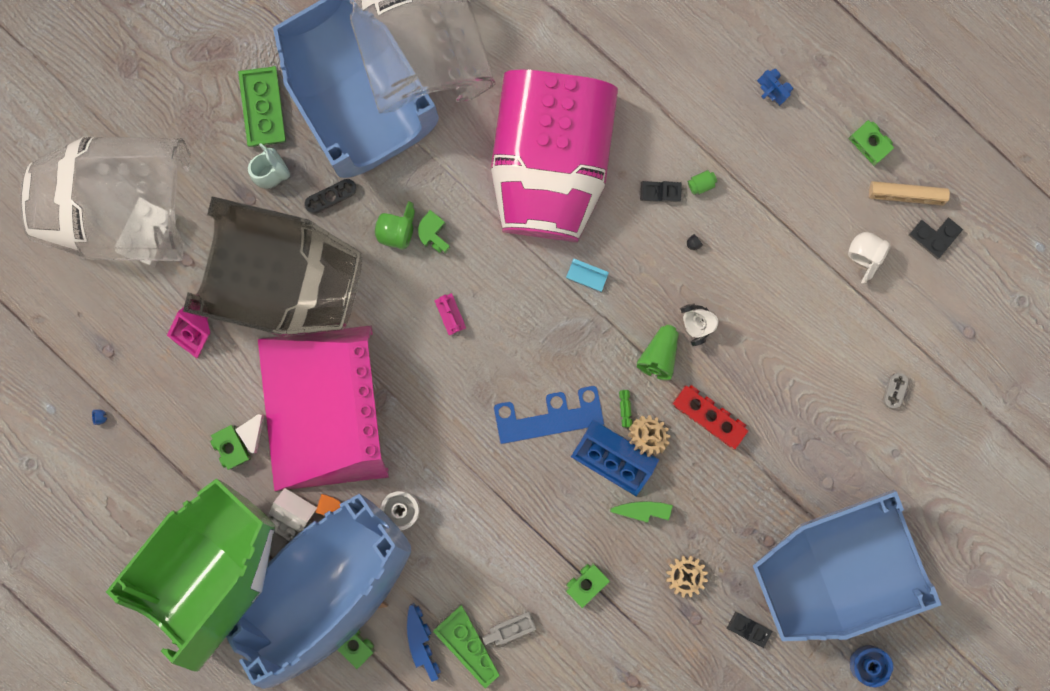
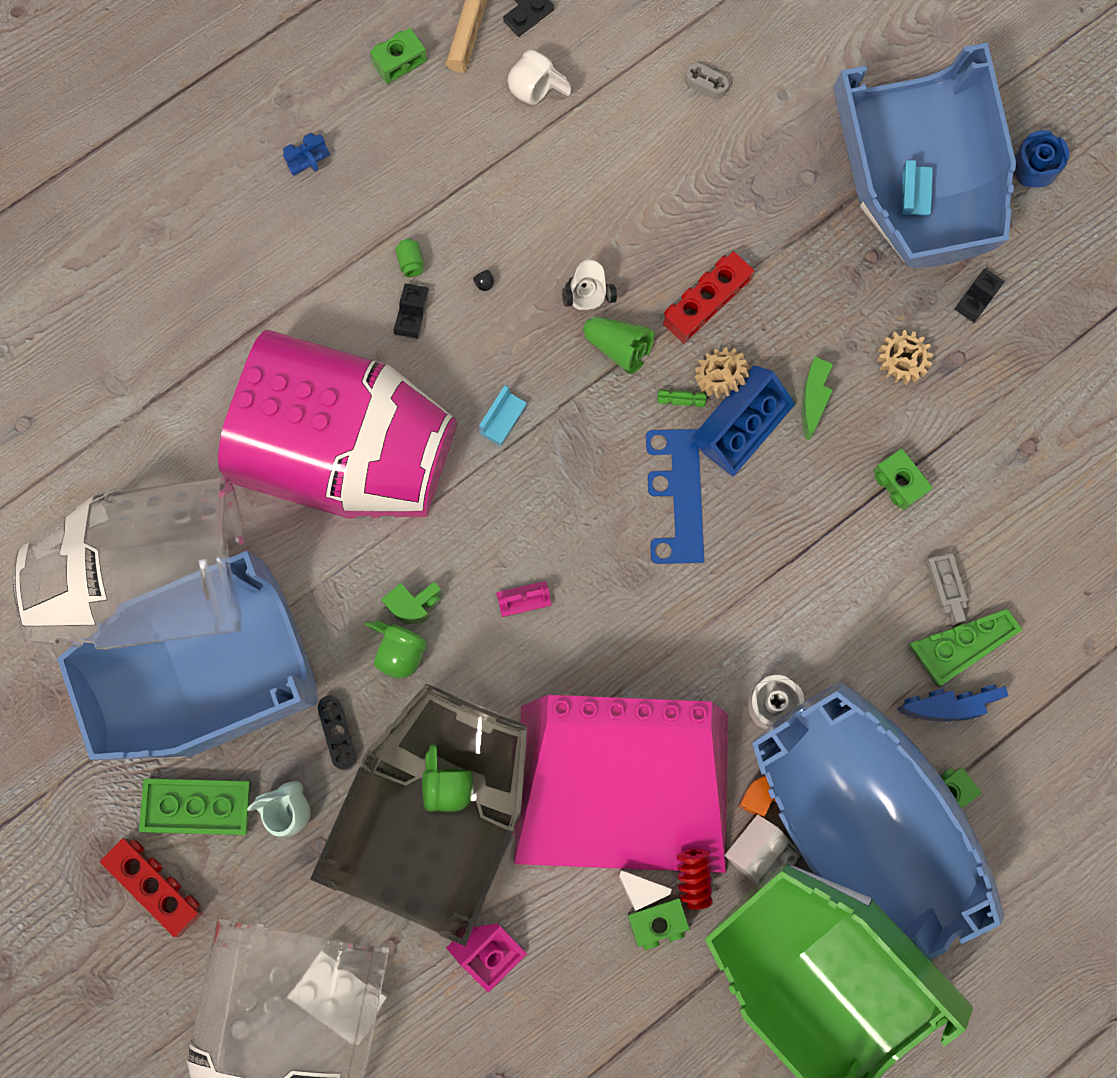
camera: 85 degrees left, 10 degrees down
none -> red brick [99,838,203,938]
none -> bright green piece [422,743,474,812]
none -> red piece [676,848,713,910]
none -> medium azure panel [901,160,933,216]

